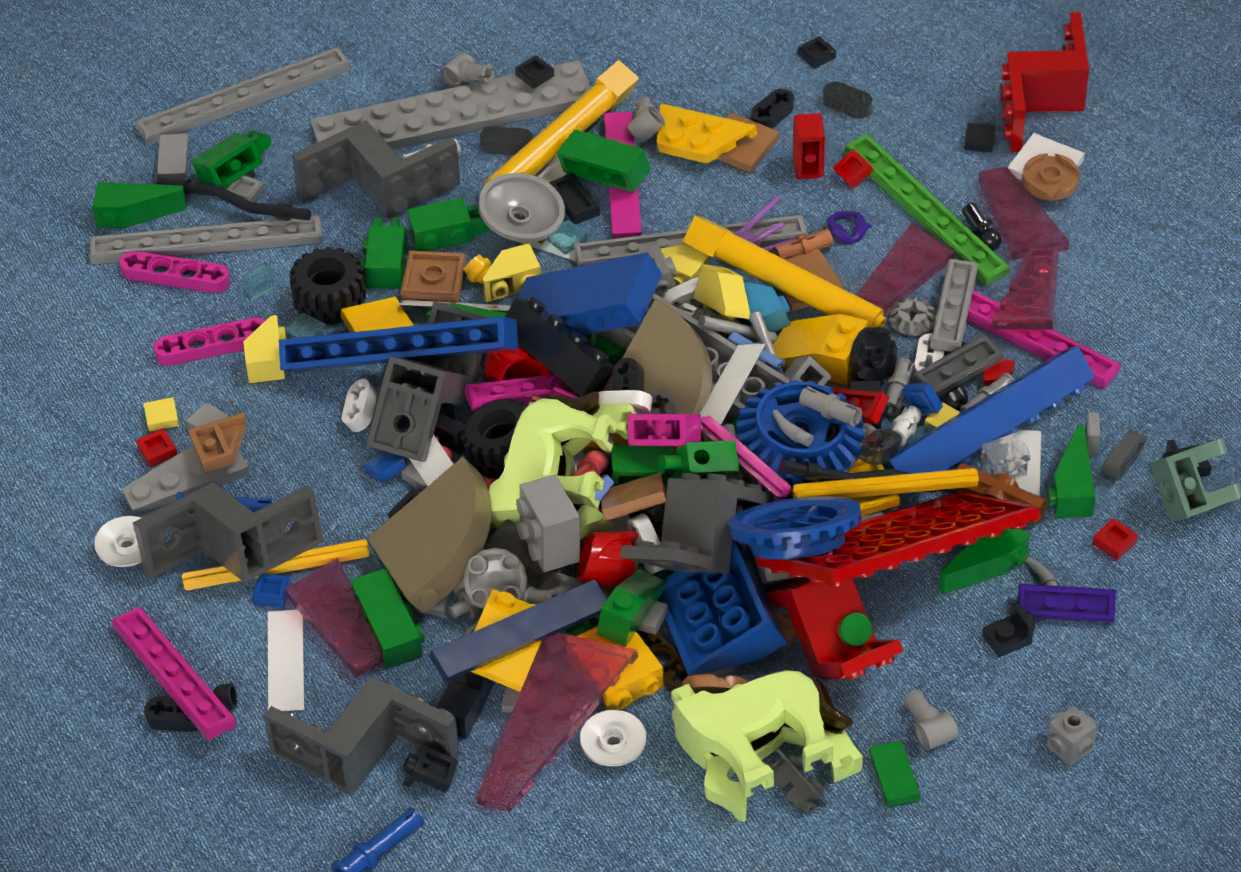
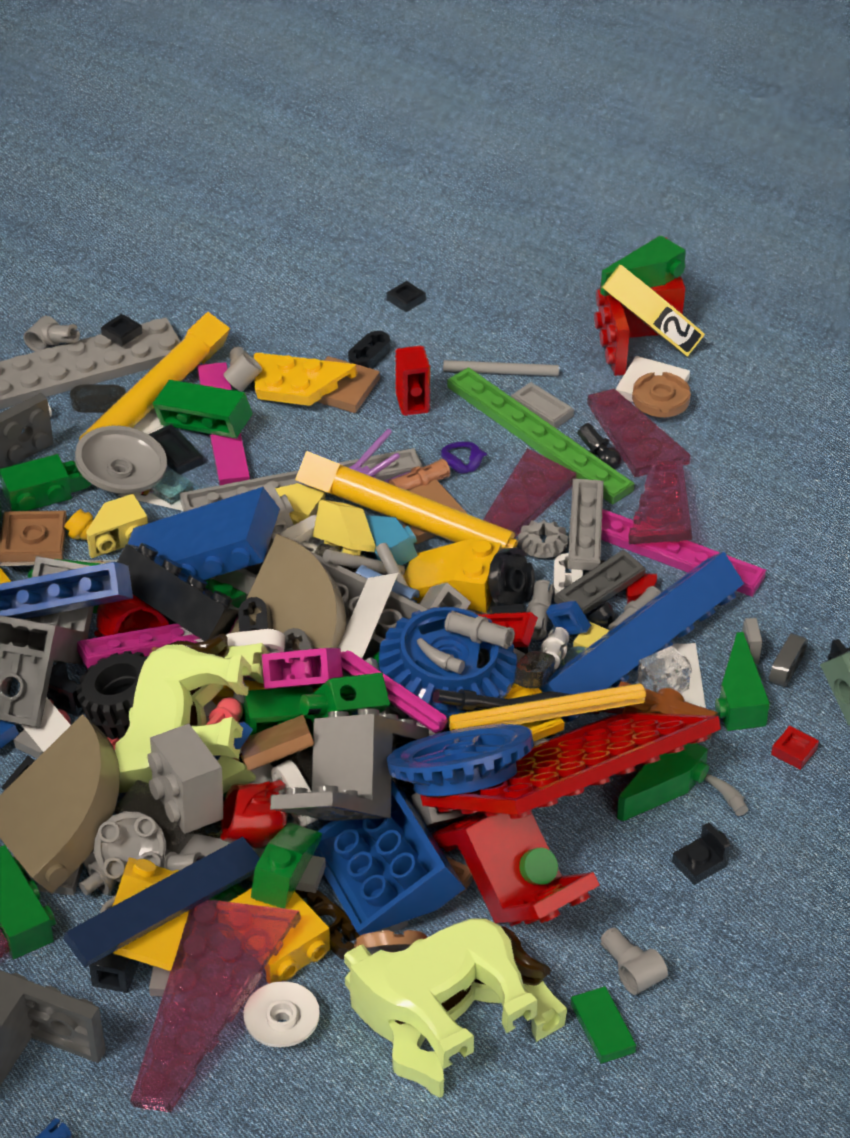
camera: 10 degrees left, 5 degrees down
black bracket [402,744,458,793] -> none
black brick [436,680,483,739] -> none
dark grey hinge [766,748,828,814] -> none
clear smoke beam [823,82,873,119] -> none
red tile [833,149,874,189] -> none
black tile [964,123,996,152] -> none
dark purple tile [1017,584,1116,623] -> none
light grey brick [1047,706,1097,767] -> none
none -> light grey bar [443,360,559,376]
none -> light grey tile [511,382,574,428]
none -> green slope [600,235,686,296]
none -> light yellow slope [602,264,705,357]

